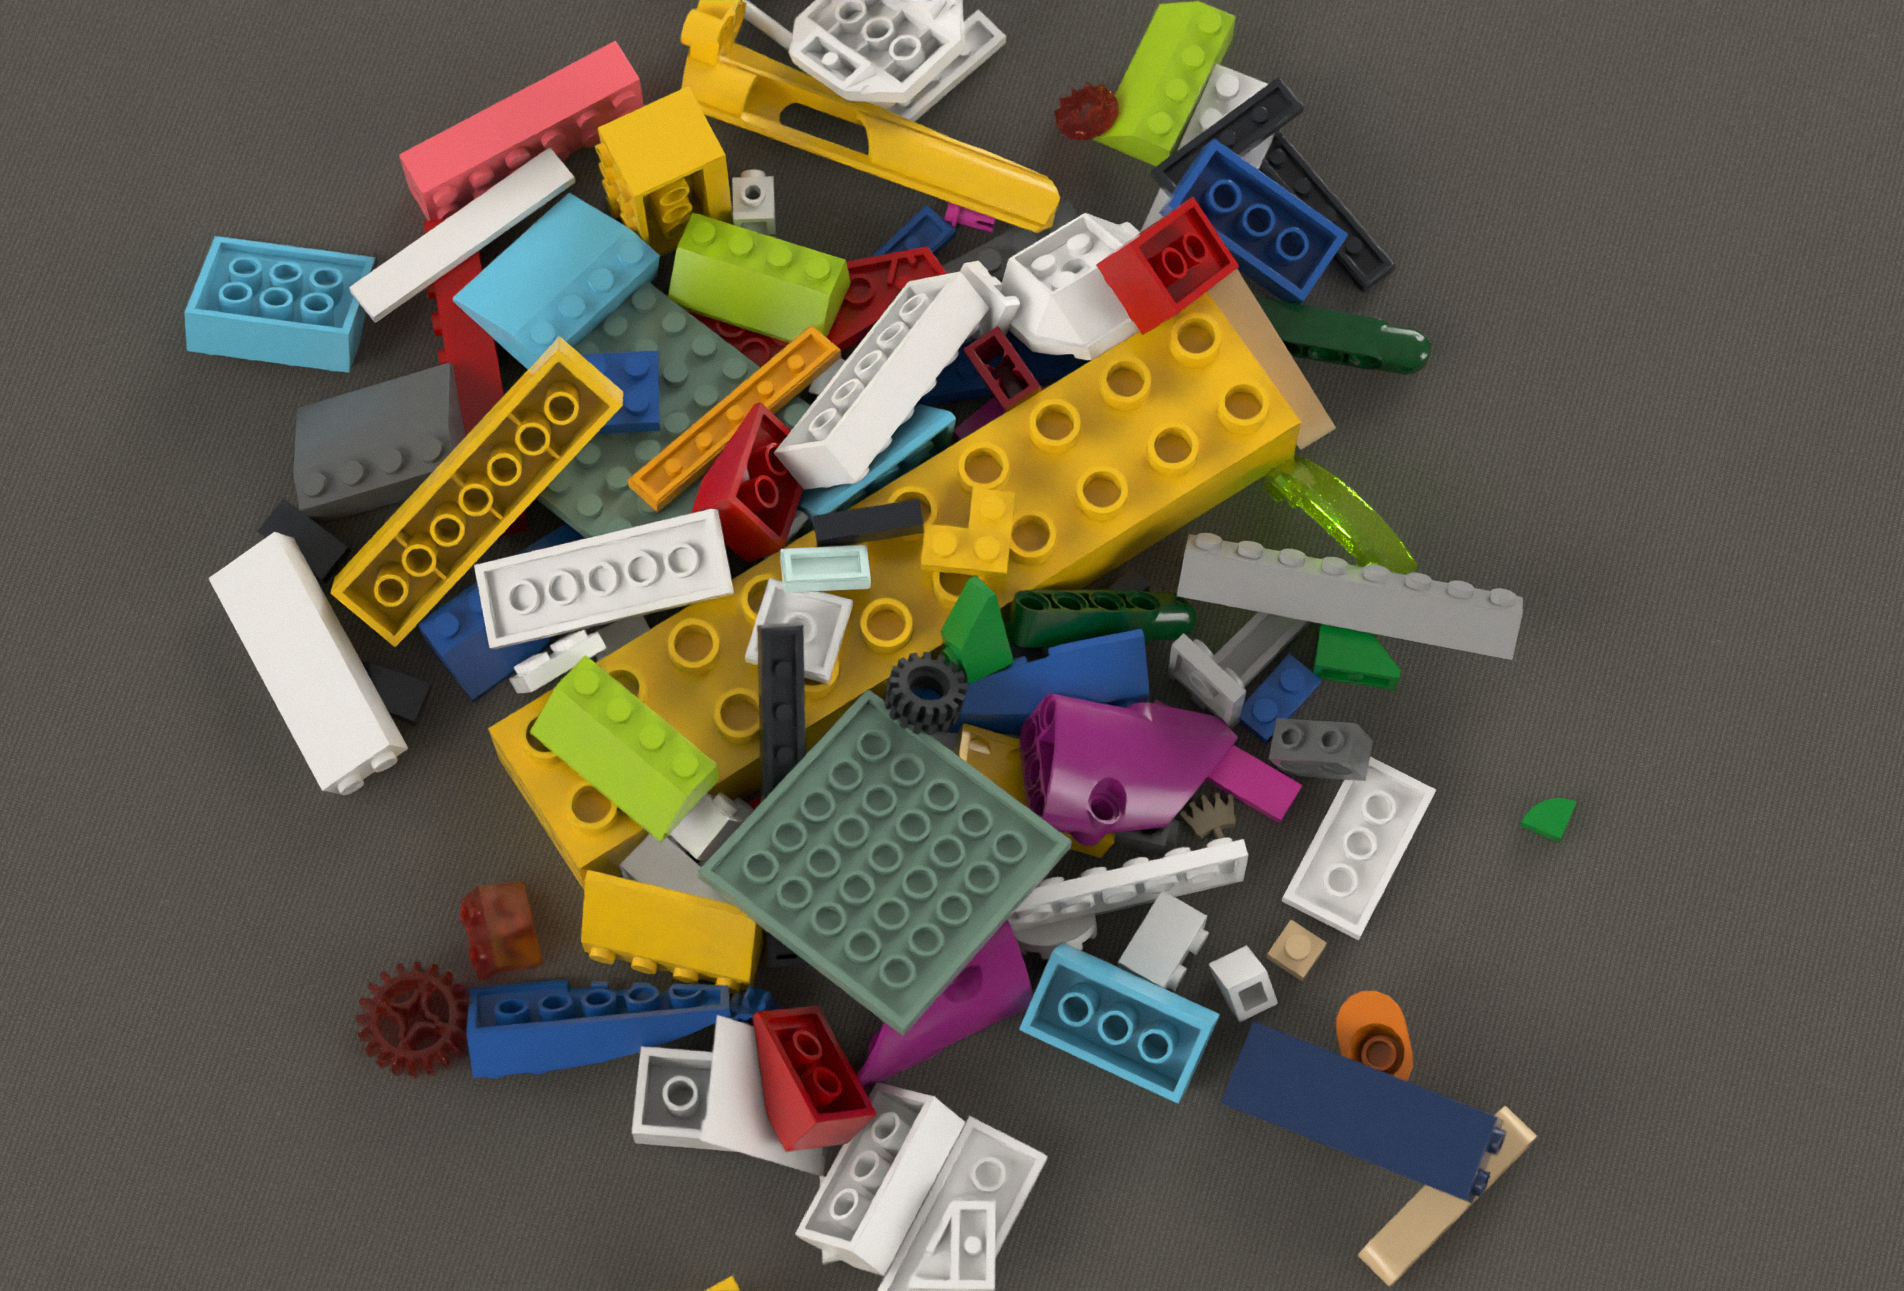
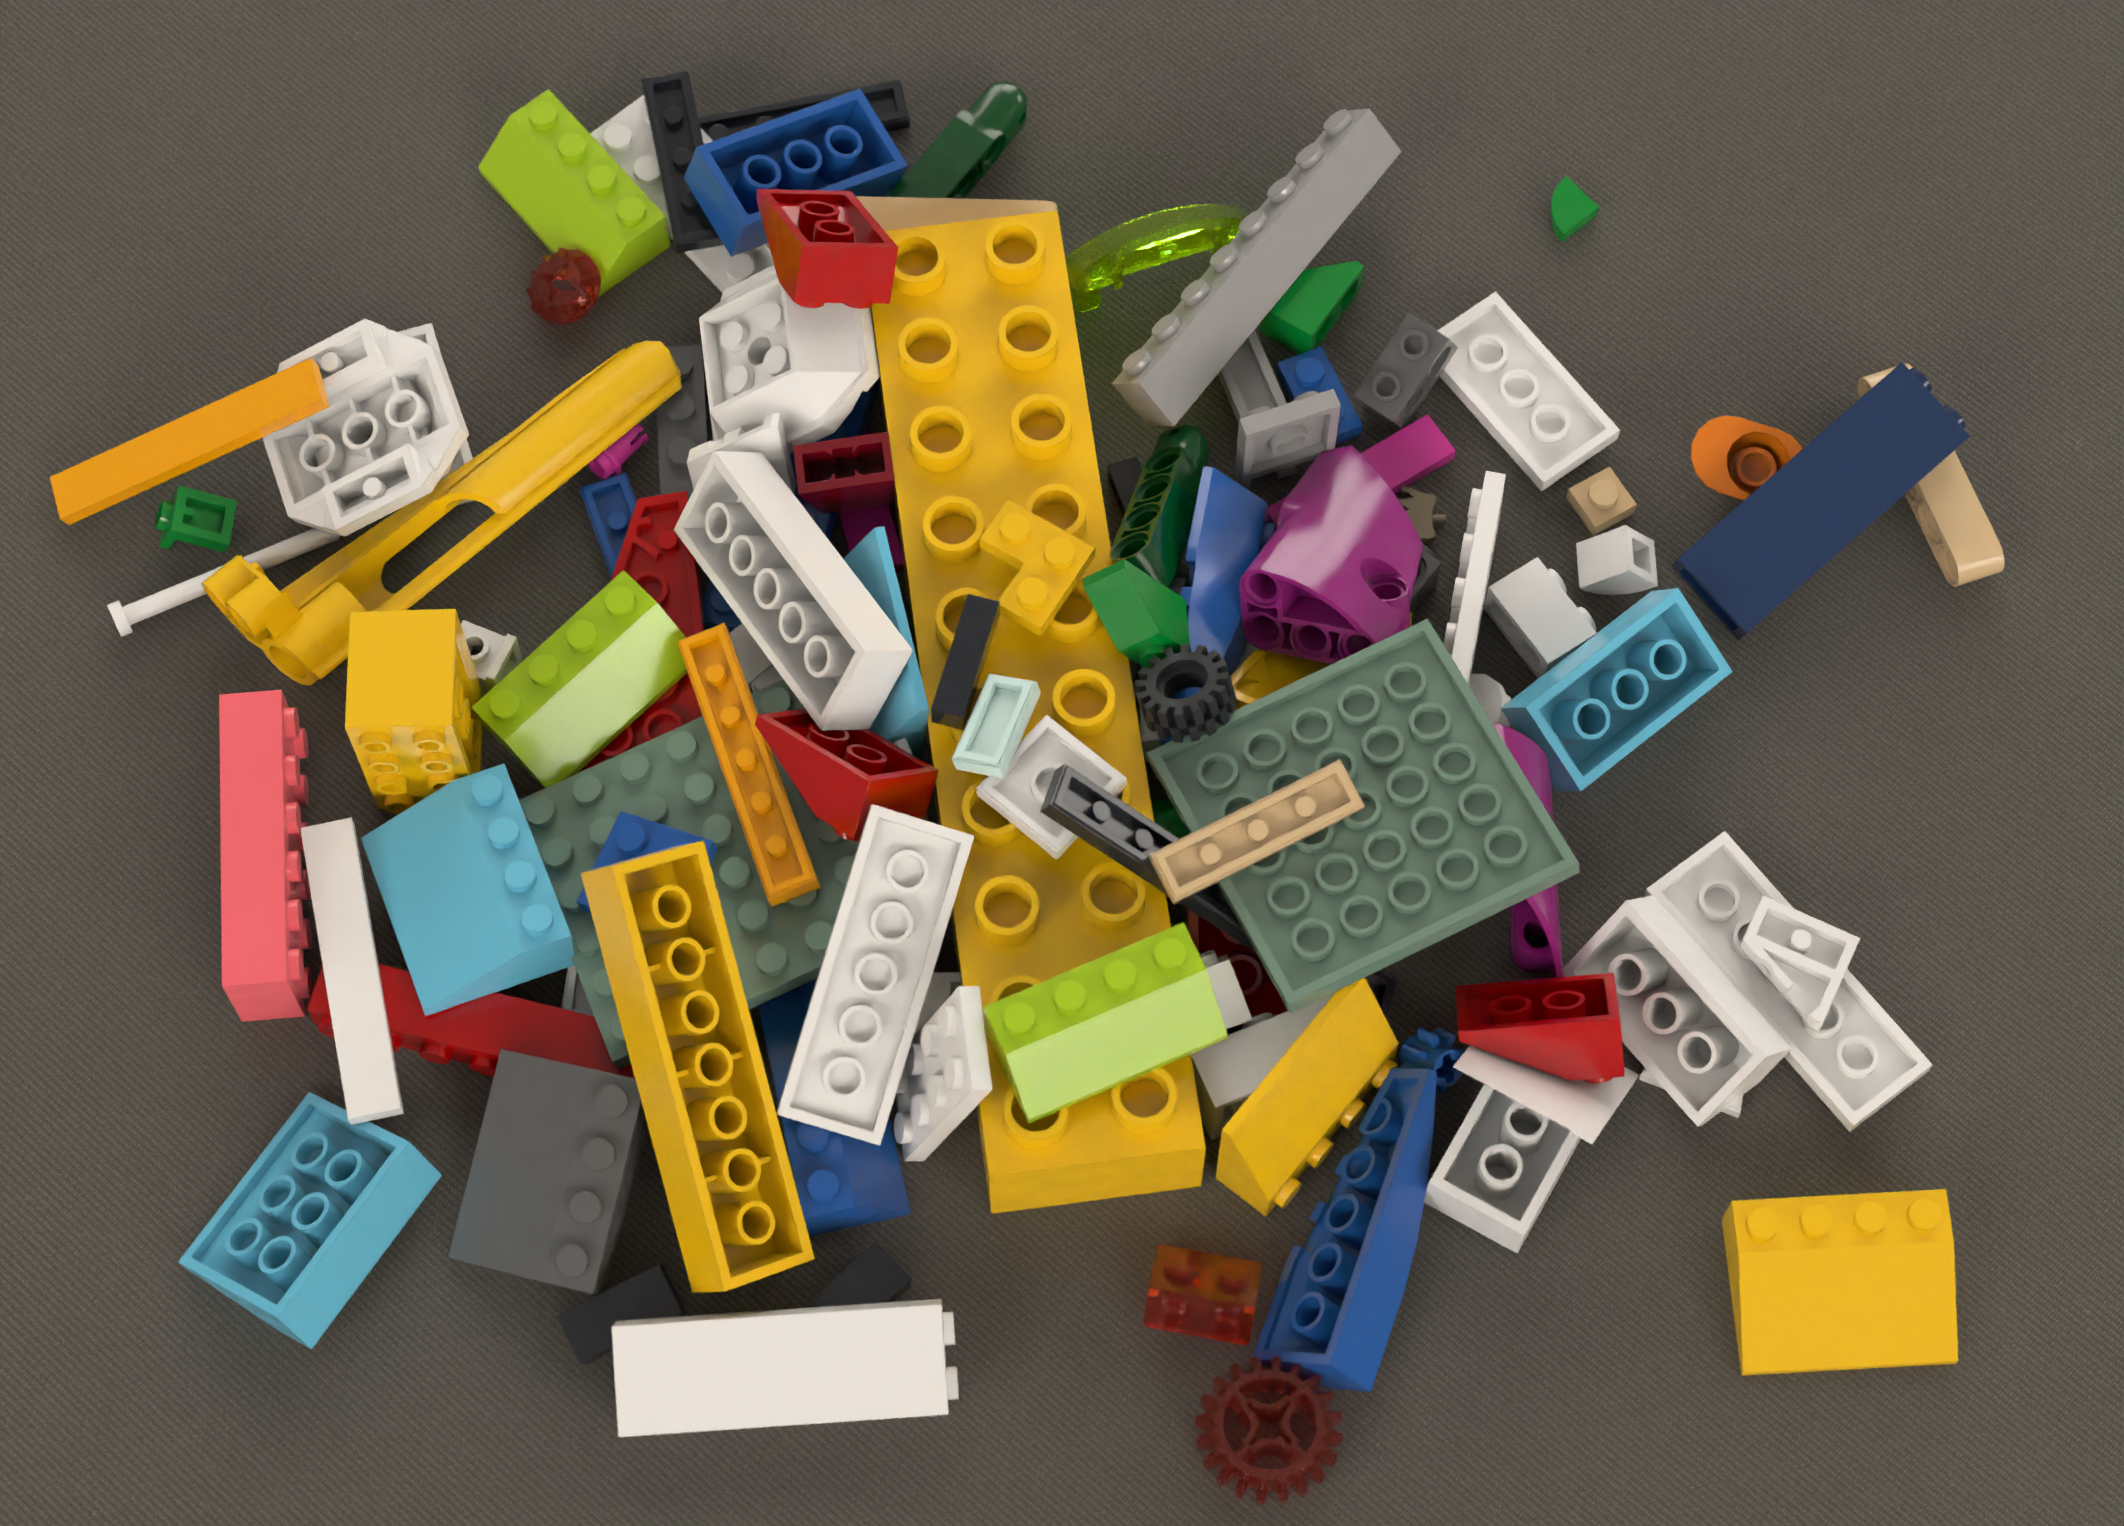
camera: 65 degrees left, 5 degrees down
none -> tan tile [1149,759,1365,904]

